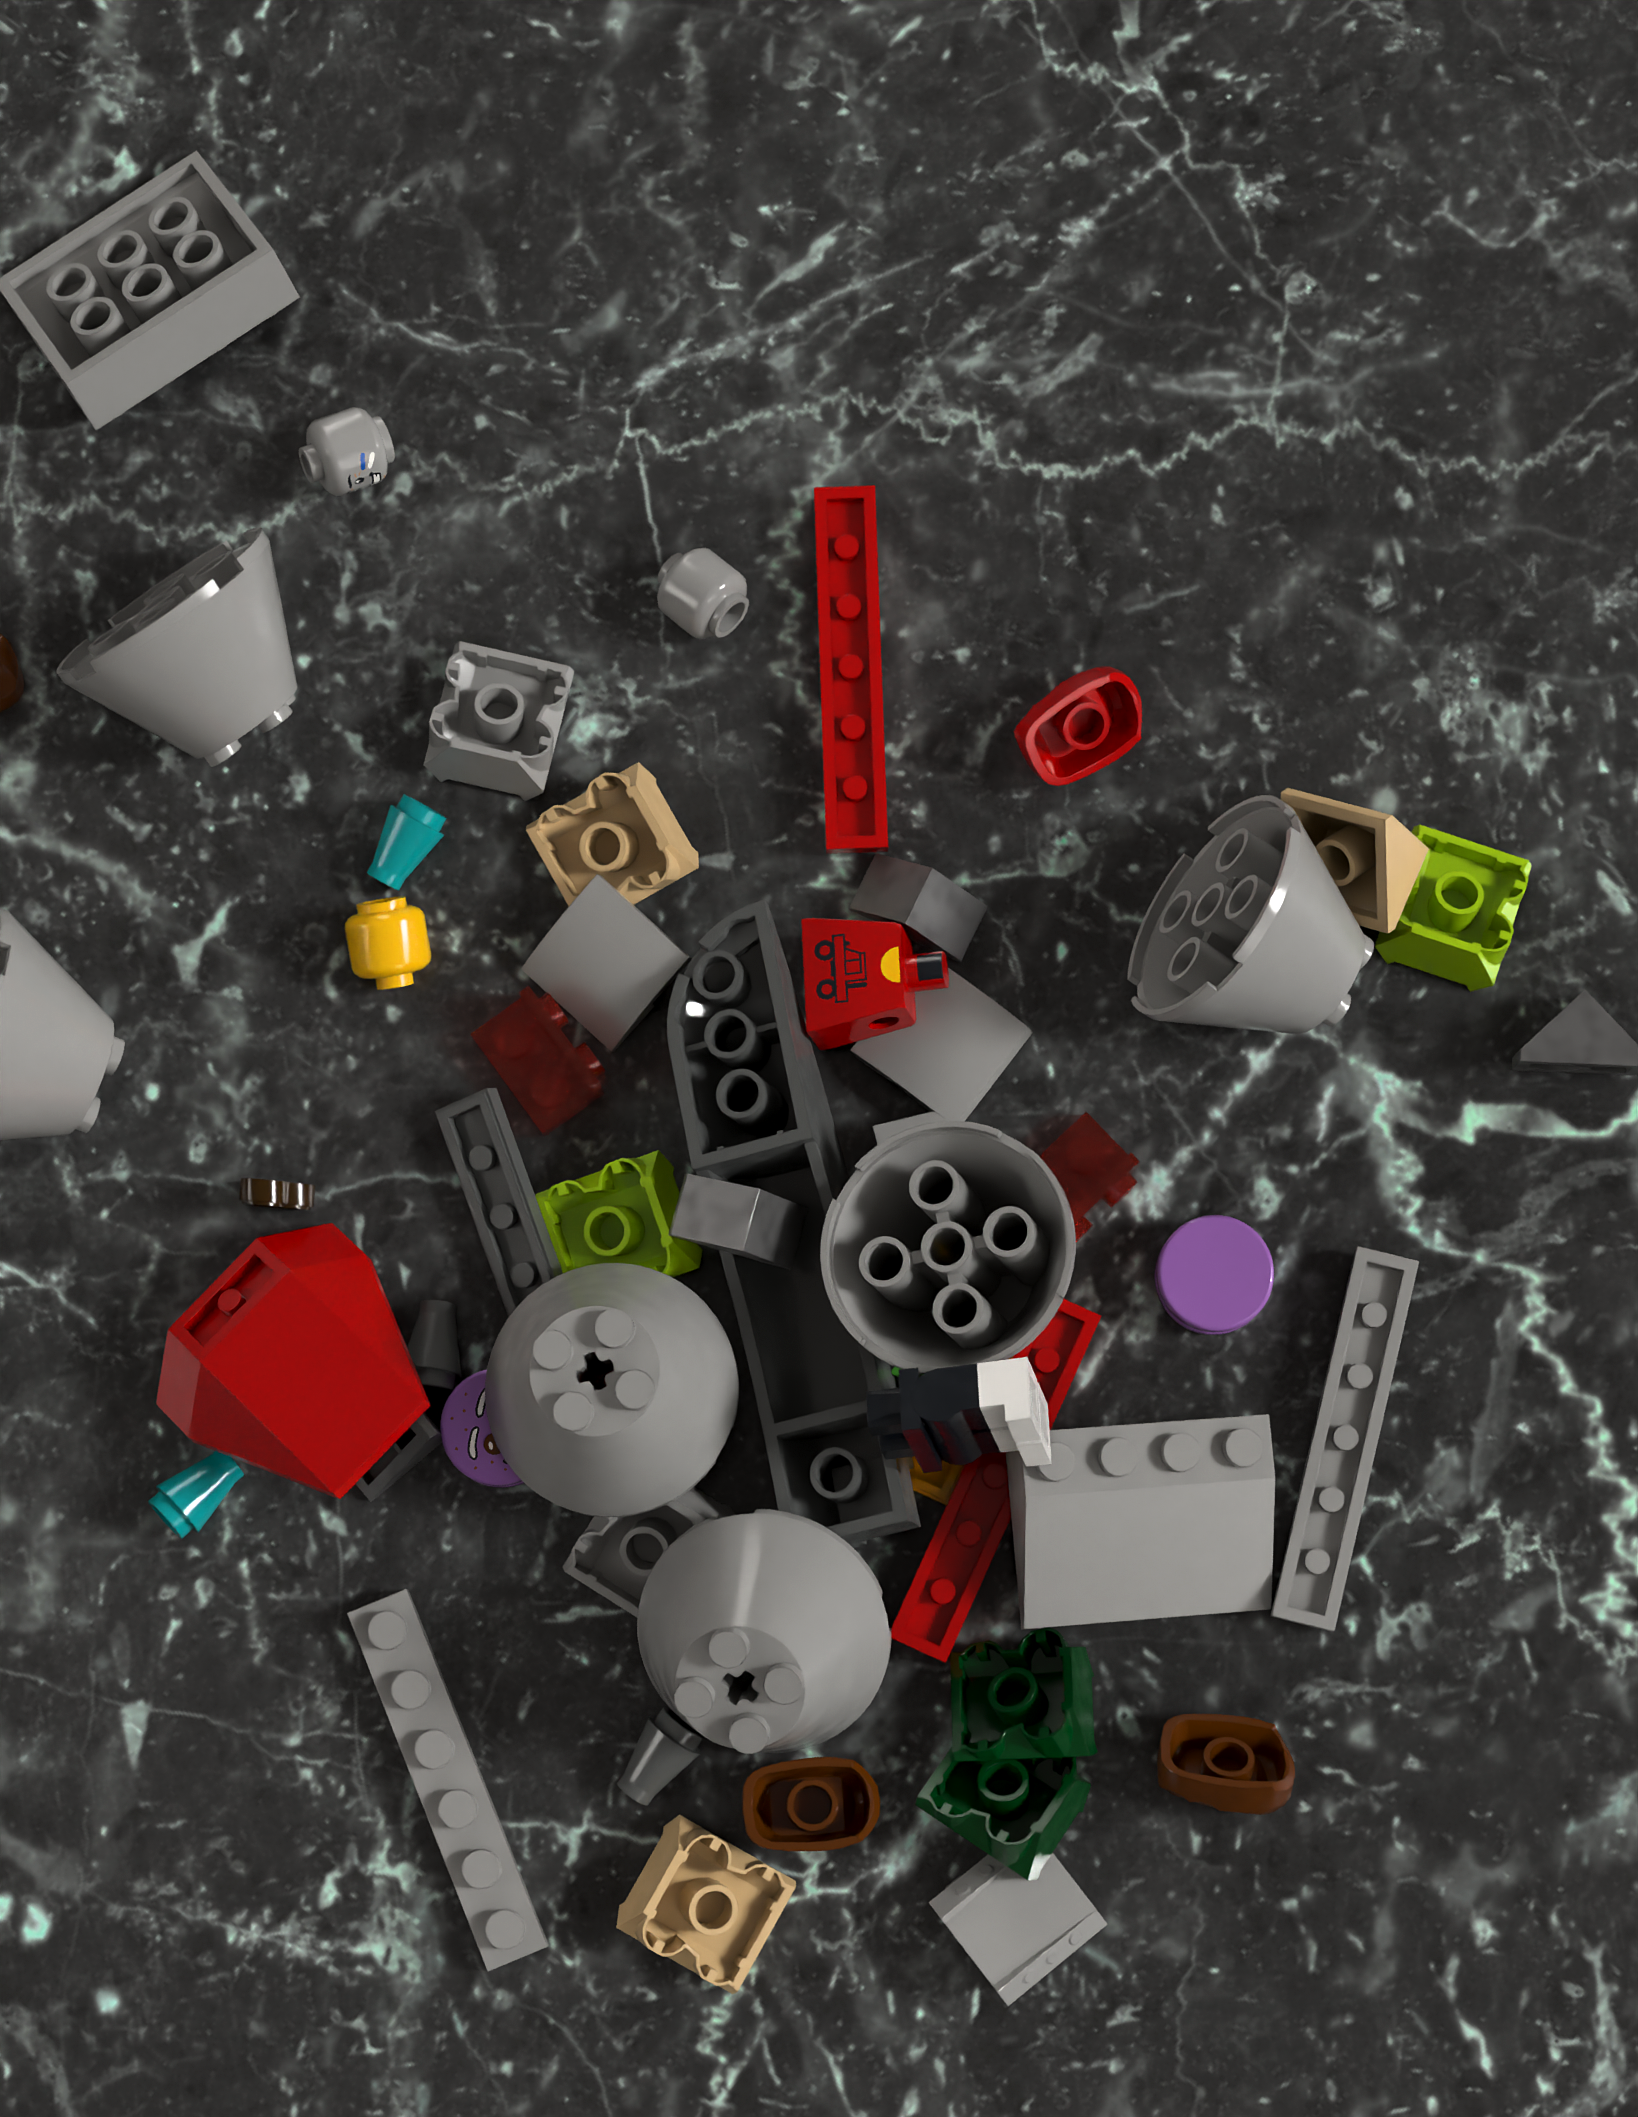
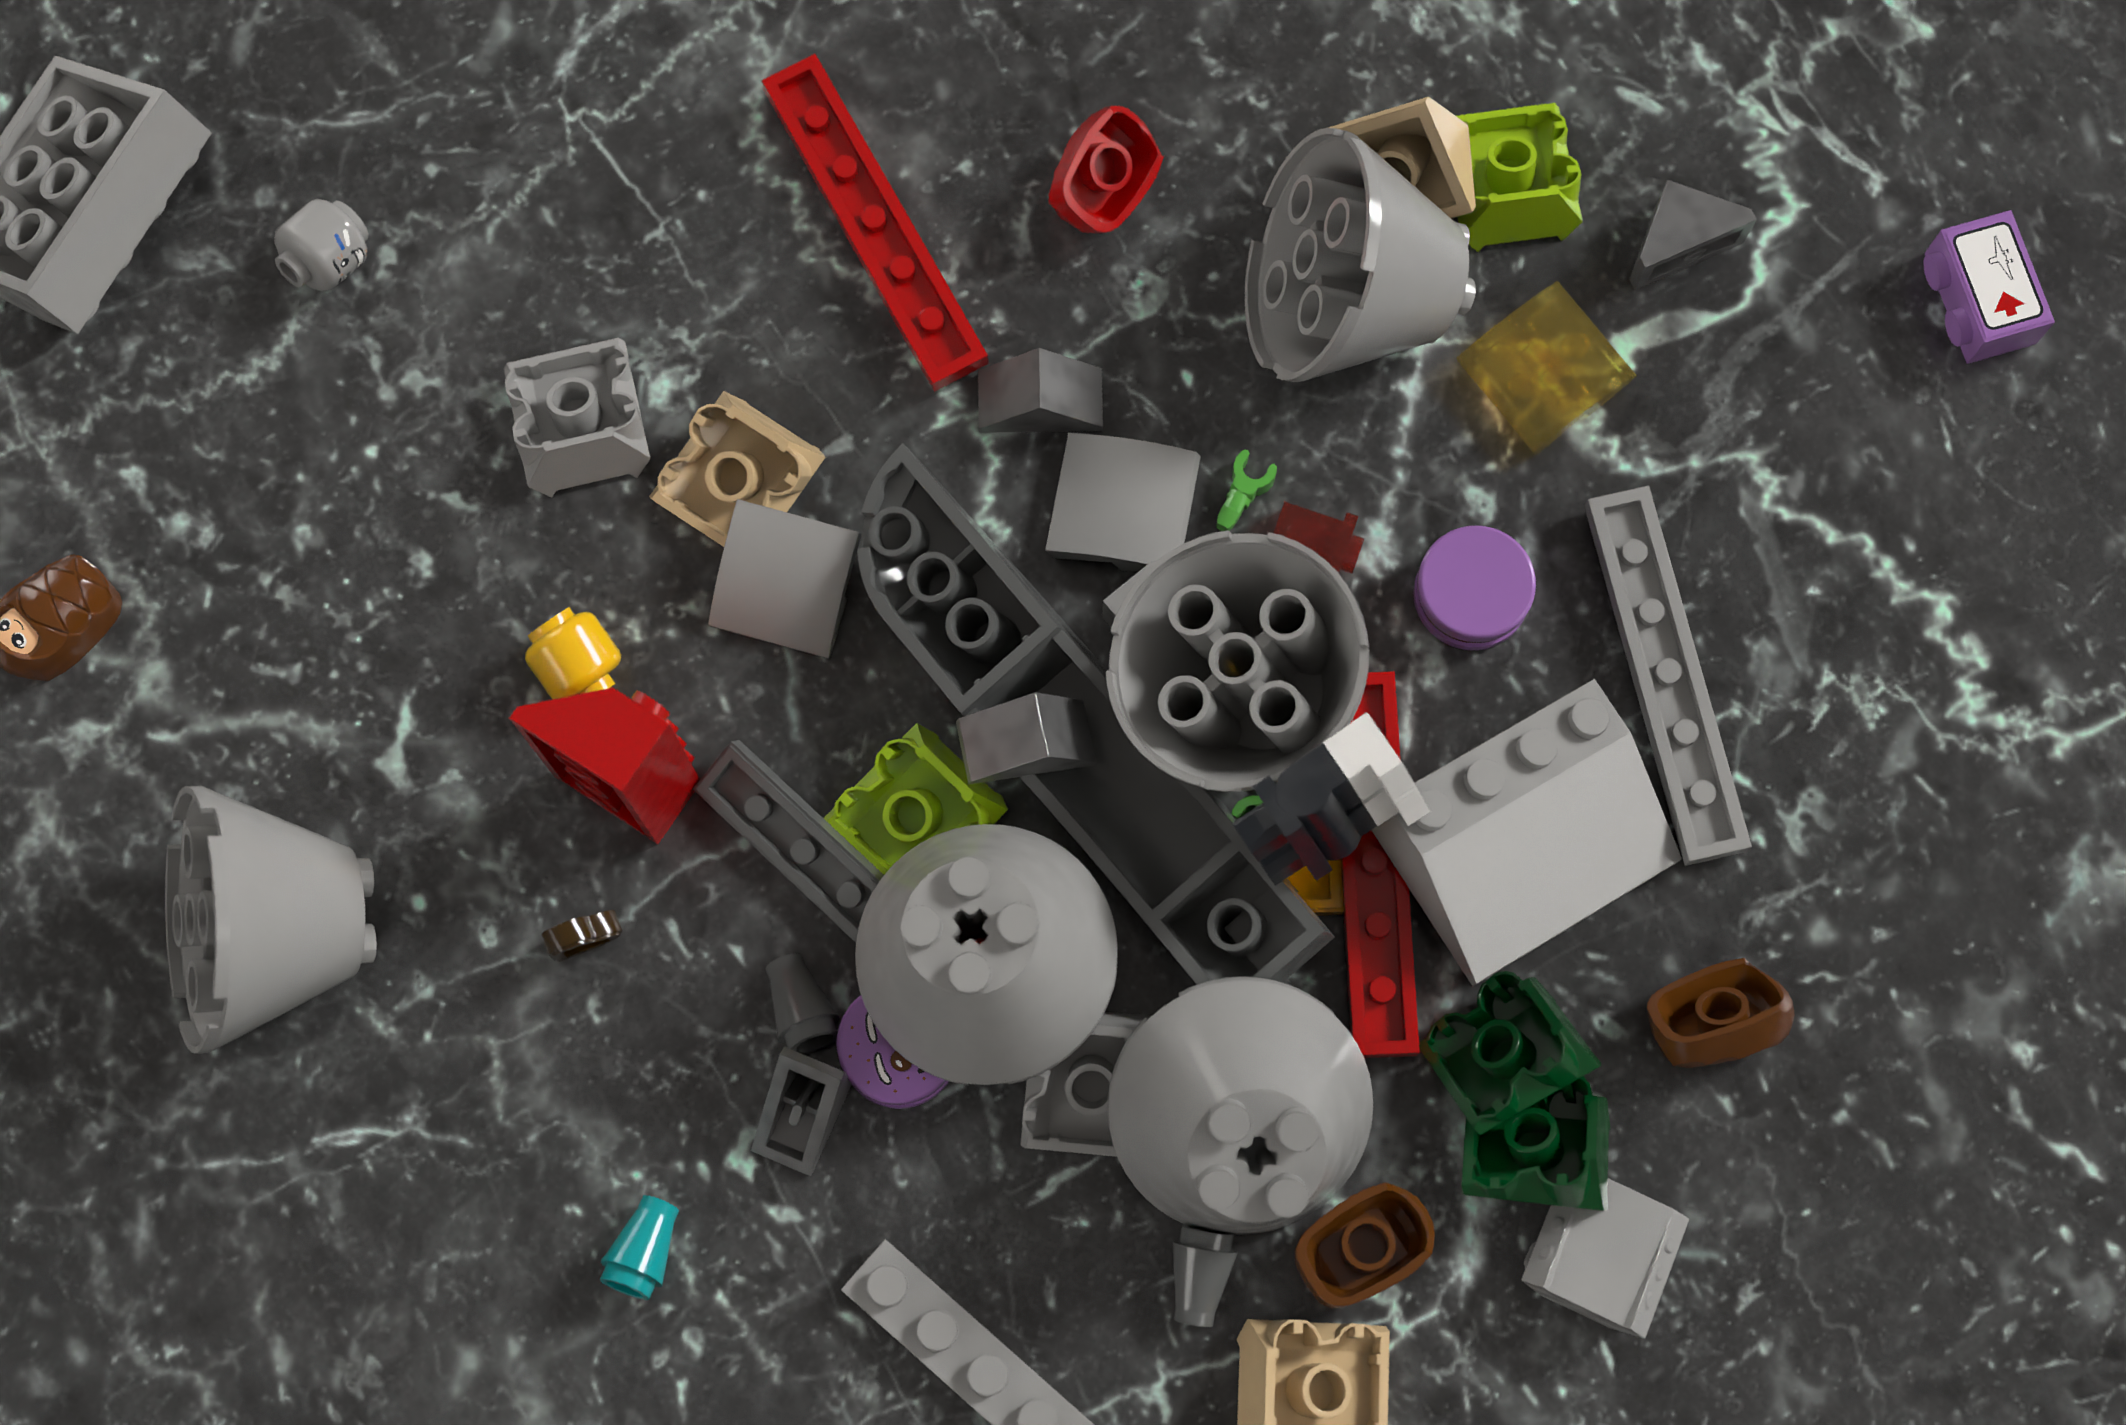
camera: 30 degrees left, 5 degrees down
light grey cone [56,527,297,767] -> none
red wedge [156,1223,431,1499] -> none
teal cone [367,794,447,891] -> none
clear red bracket [470,985,606,1137] -> none
light grey head [657,547,749,640] -> none
red torso [801,918,949,1050] -> none
none -> red slope [509,687,700,844]
none -> bright green piece [1216,449,1277,531]
none -> clear yellow slope [1456,281,1637,454]

